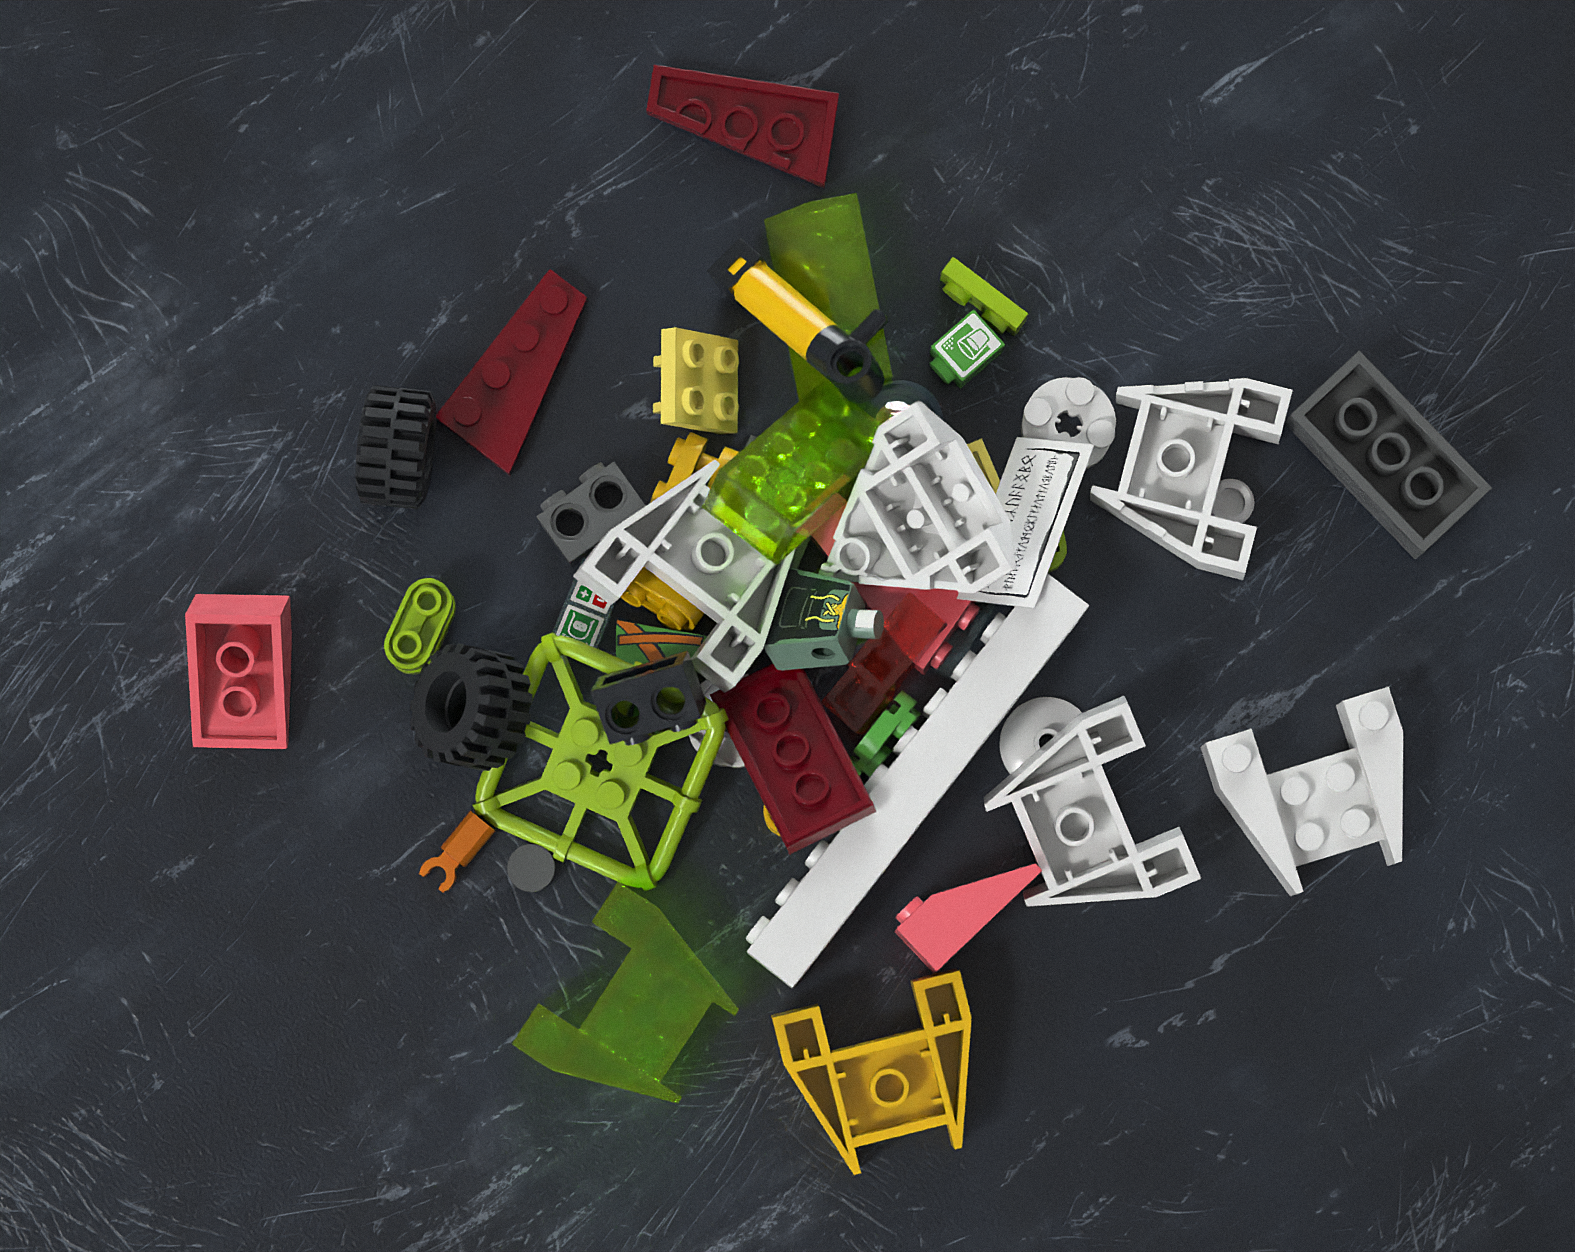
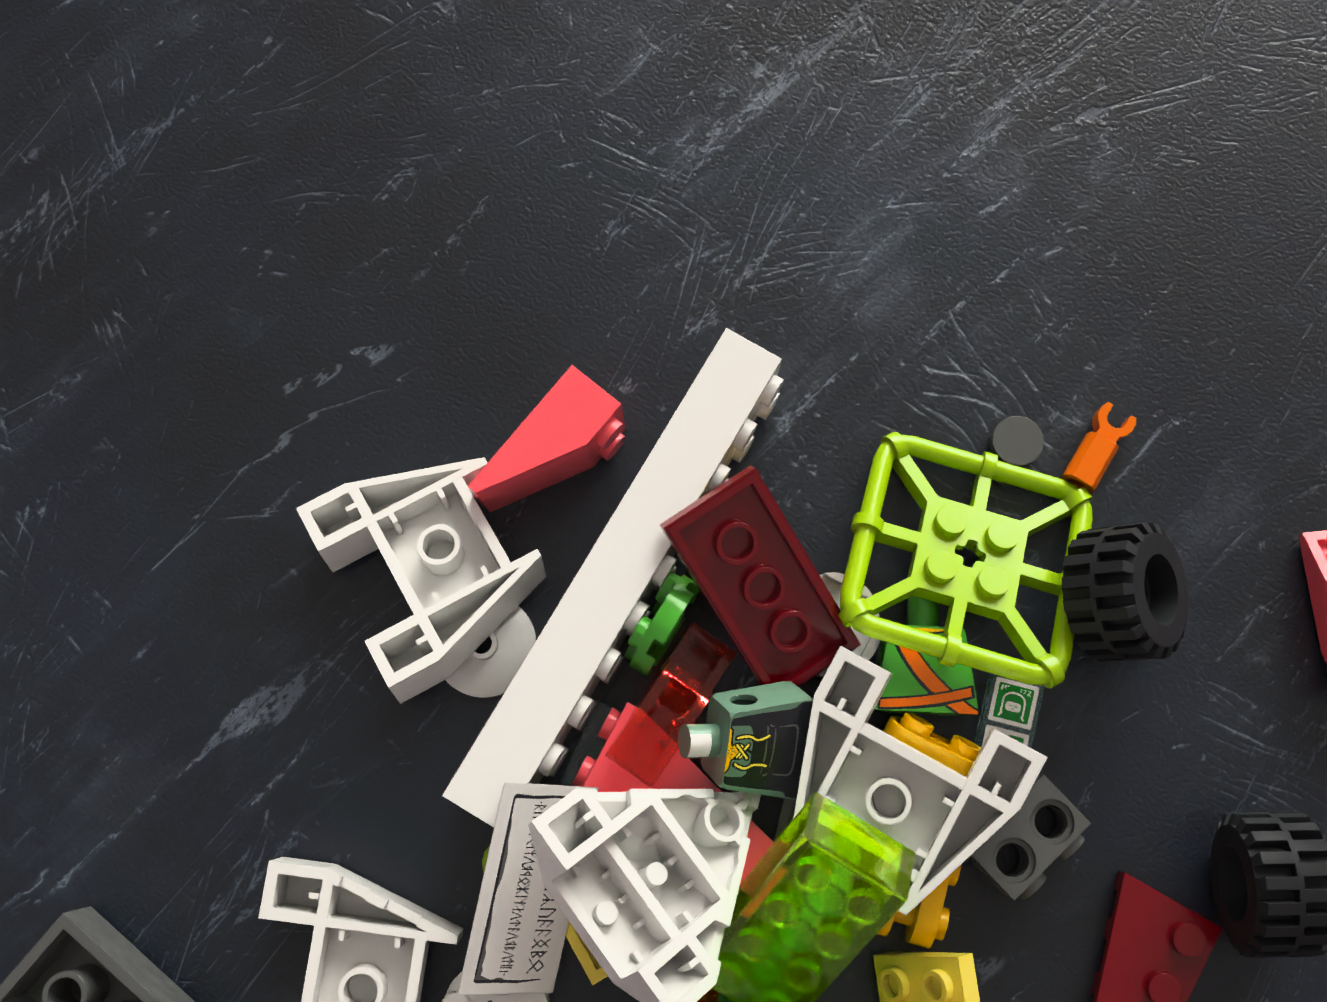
camera: 175 degrees right, 5 degrees down
lime brick [384,578,456,675] -> none
clear neon green wedge [512,882,739,1103] -> none
black brick [591,651,707,746] -> none
yellow wedge [771,968,972,1175] -> none
white wedge [1201,687,1403,896] -> none
white tile [1211,479,1254,523] -> none

